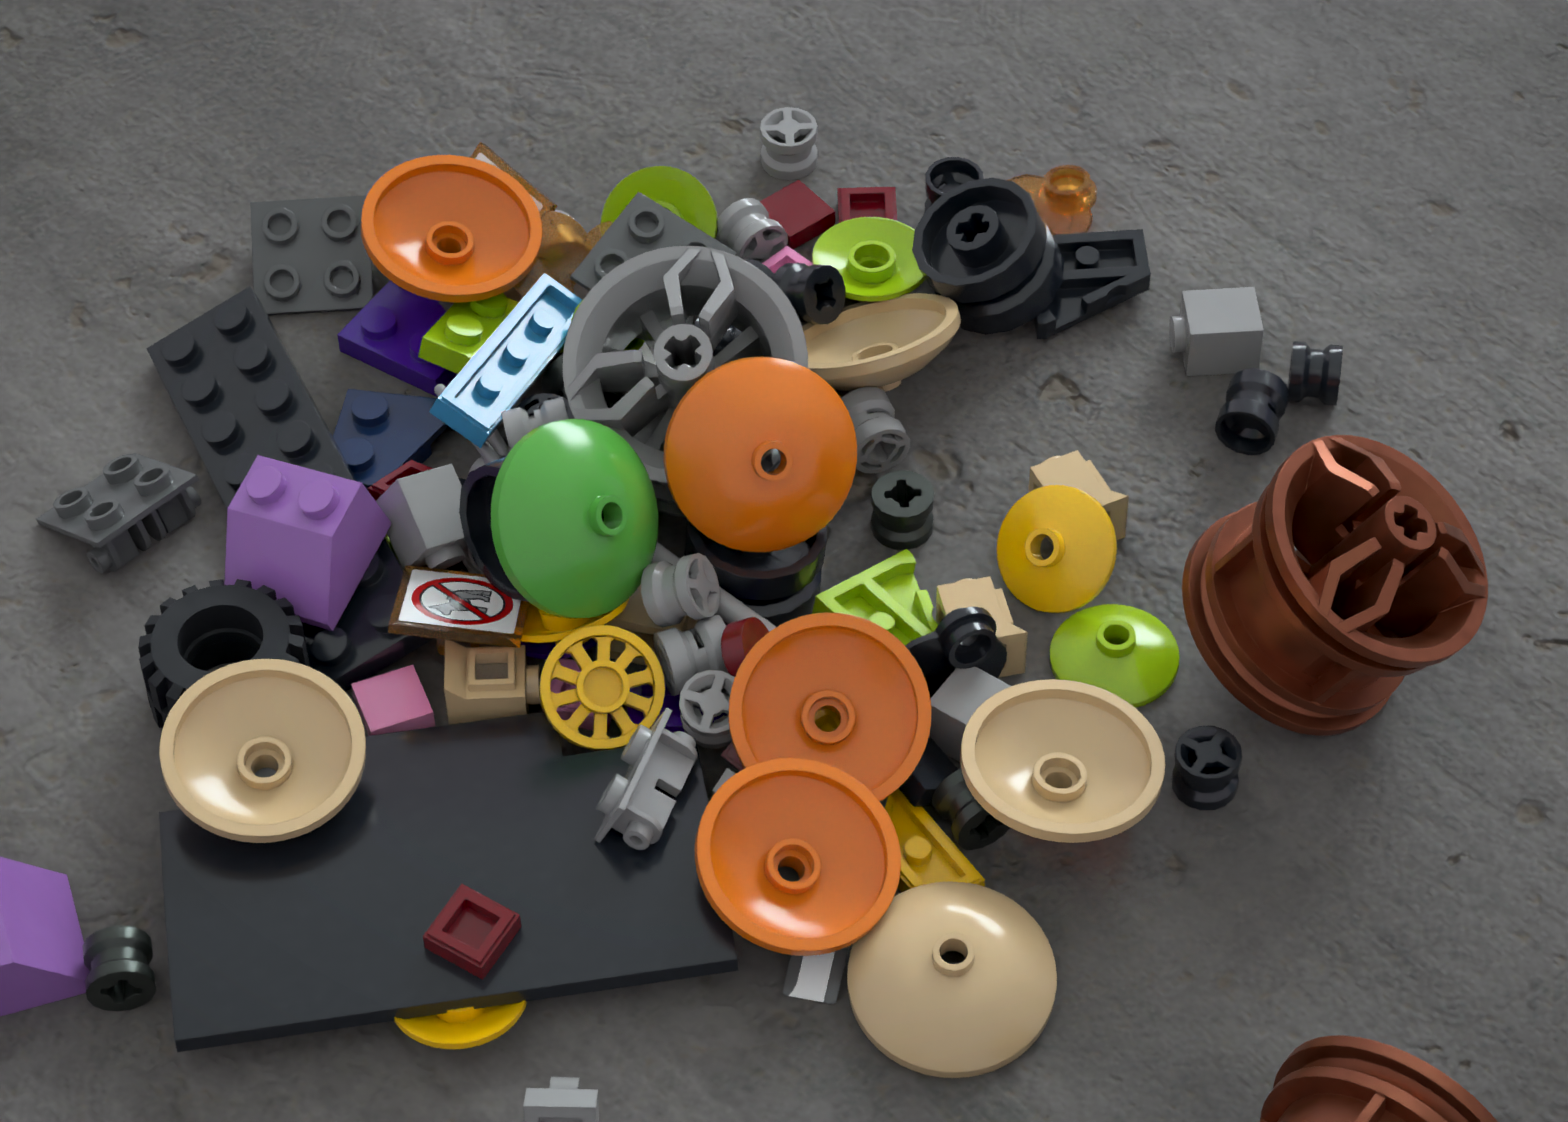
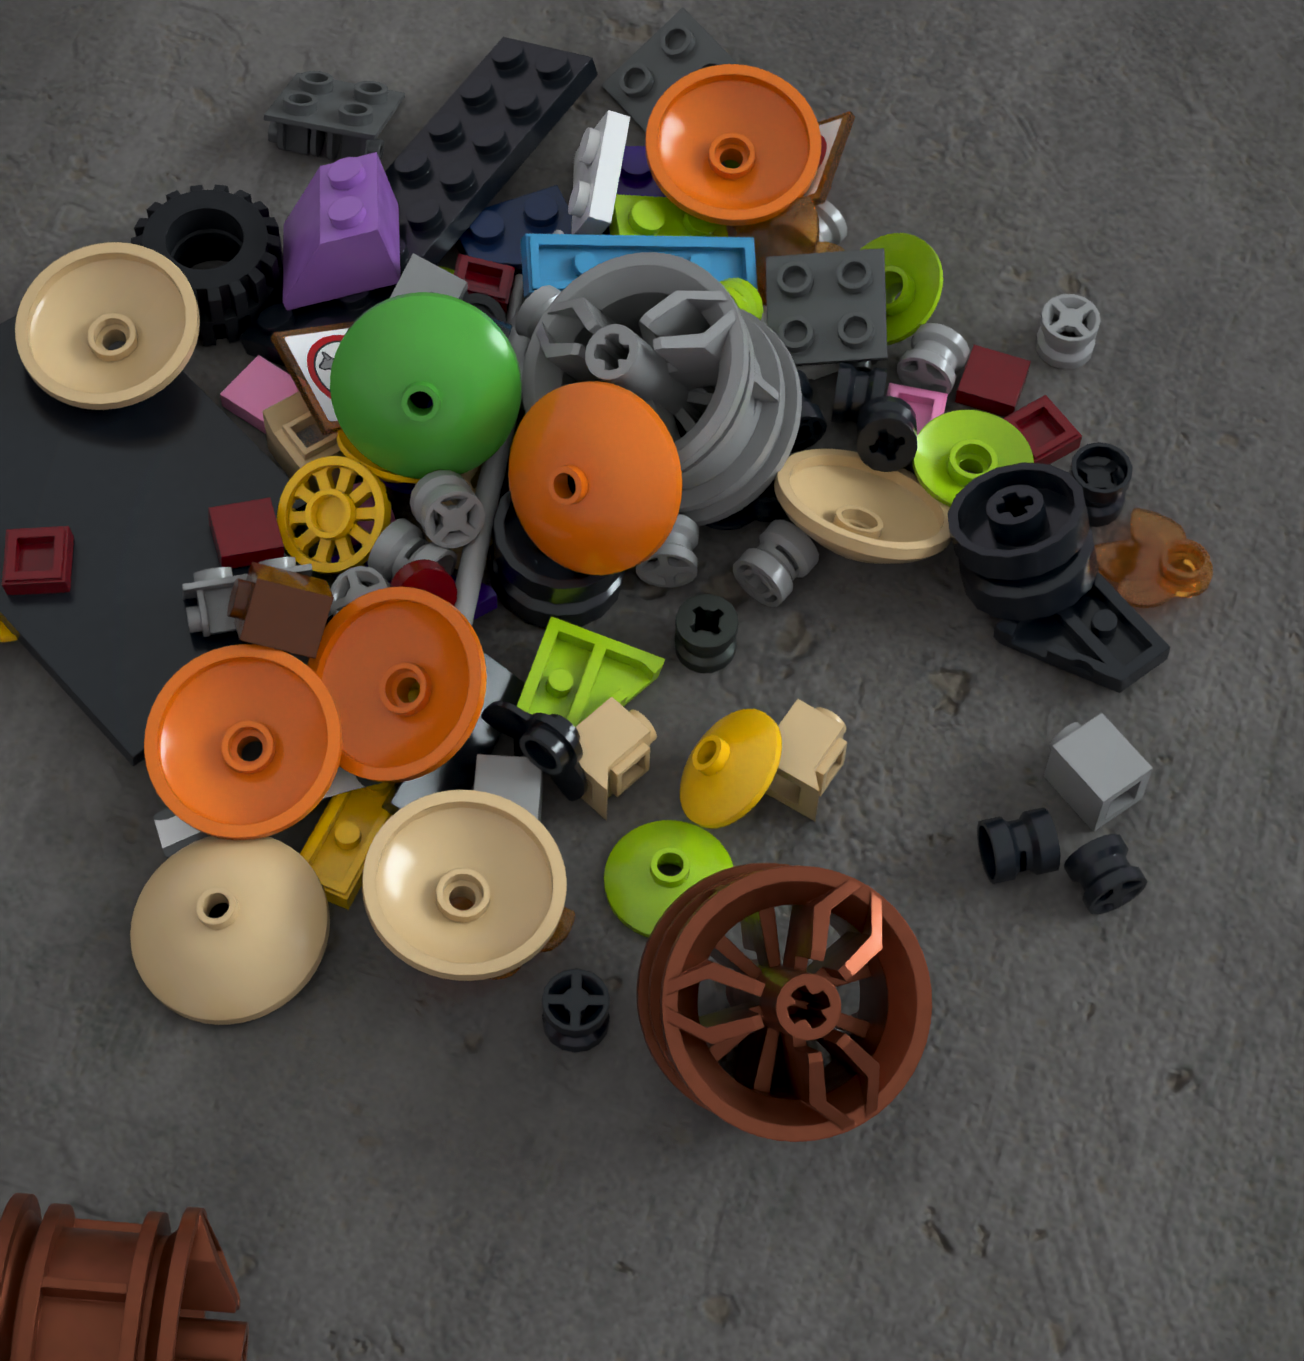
camera: 55 degrees right, 10 degrees up
none -> dark red tile [208,497,284,568]
none -> reddish brown brick [227,561,334,659]
none -> white wing [568,110,630,235]

